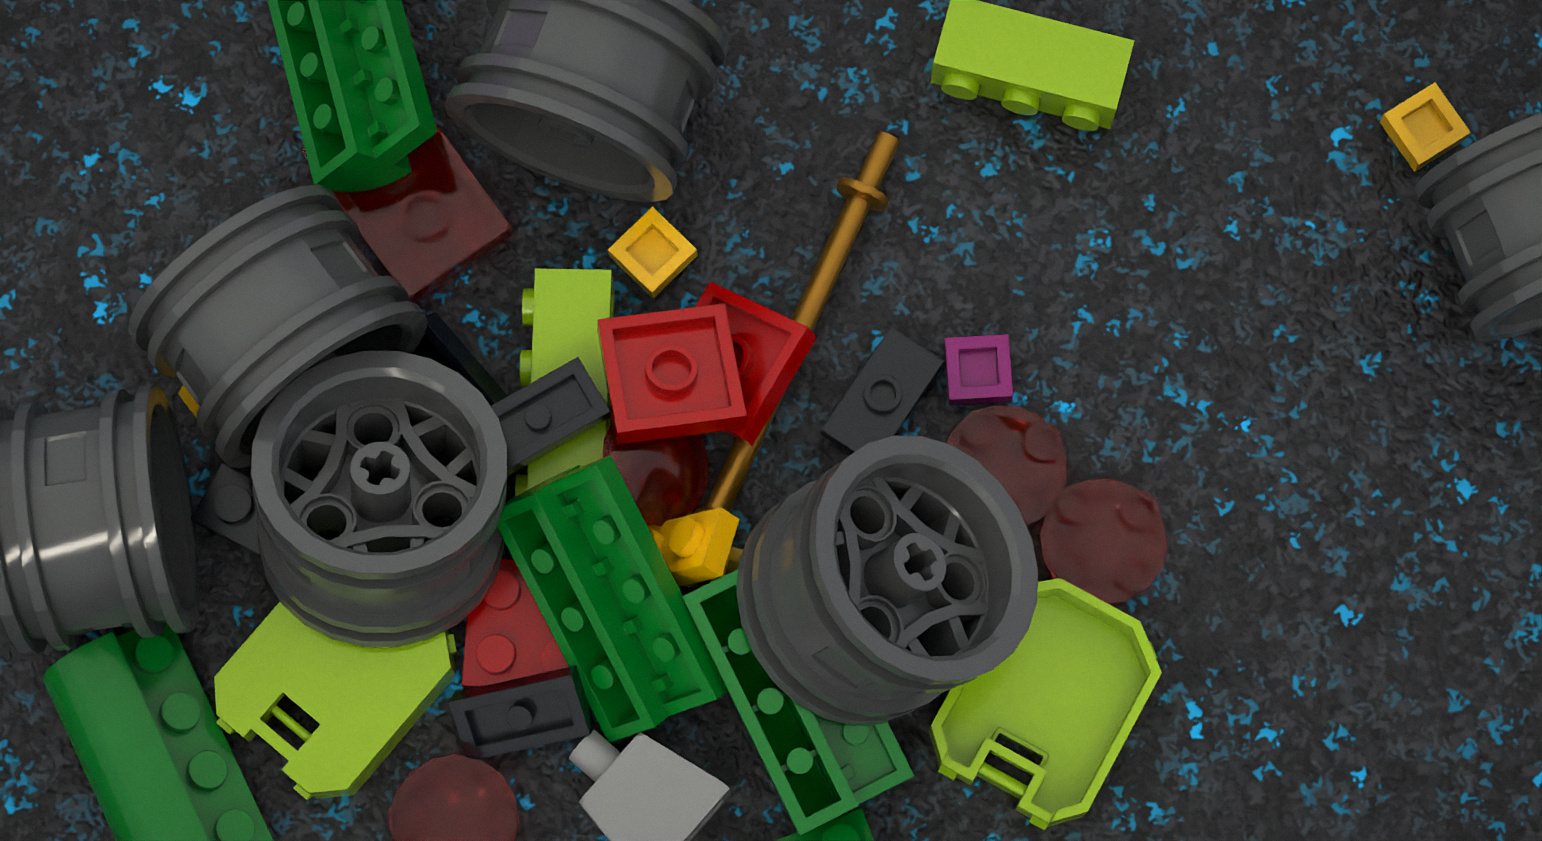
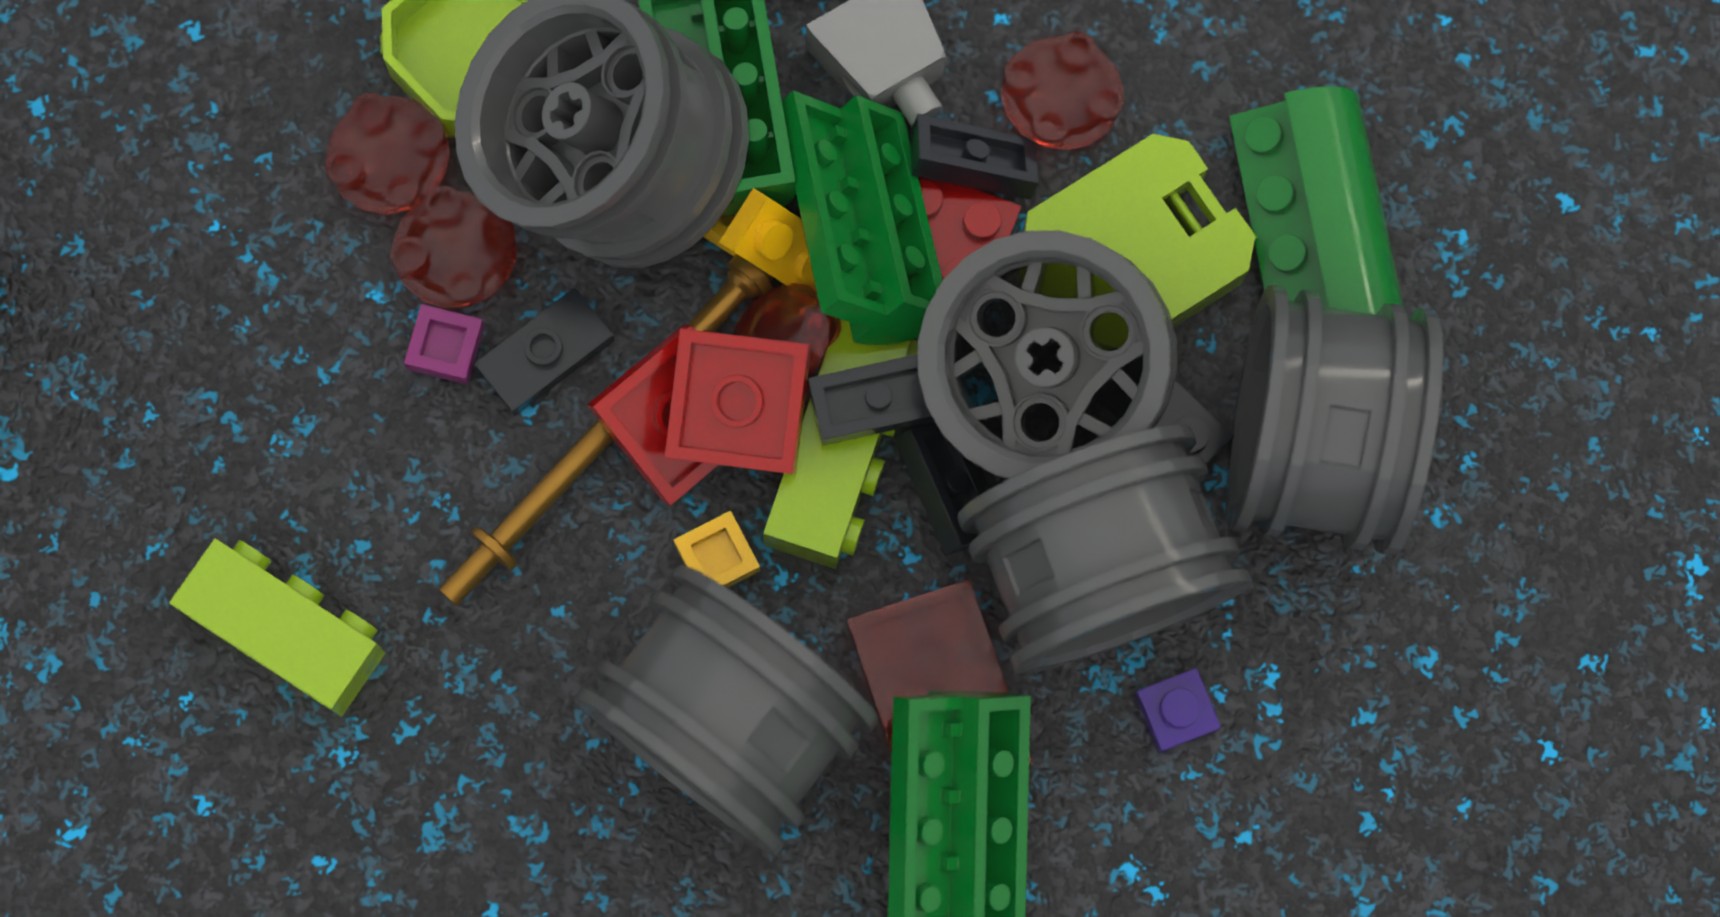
camera: 170 degrees left, 0 degrees up
none -> dark purple plate [1134,668,1222,754]

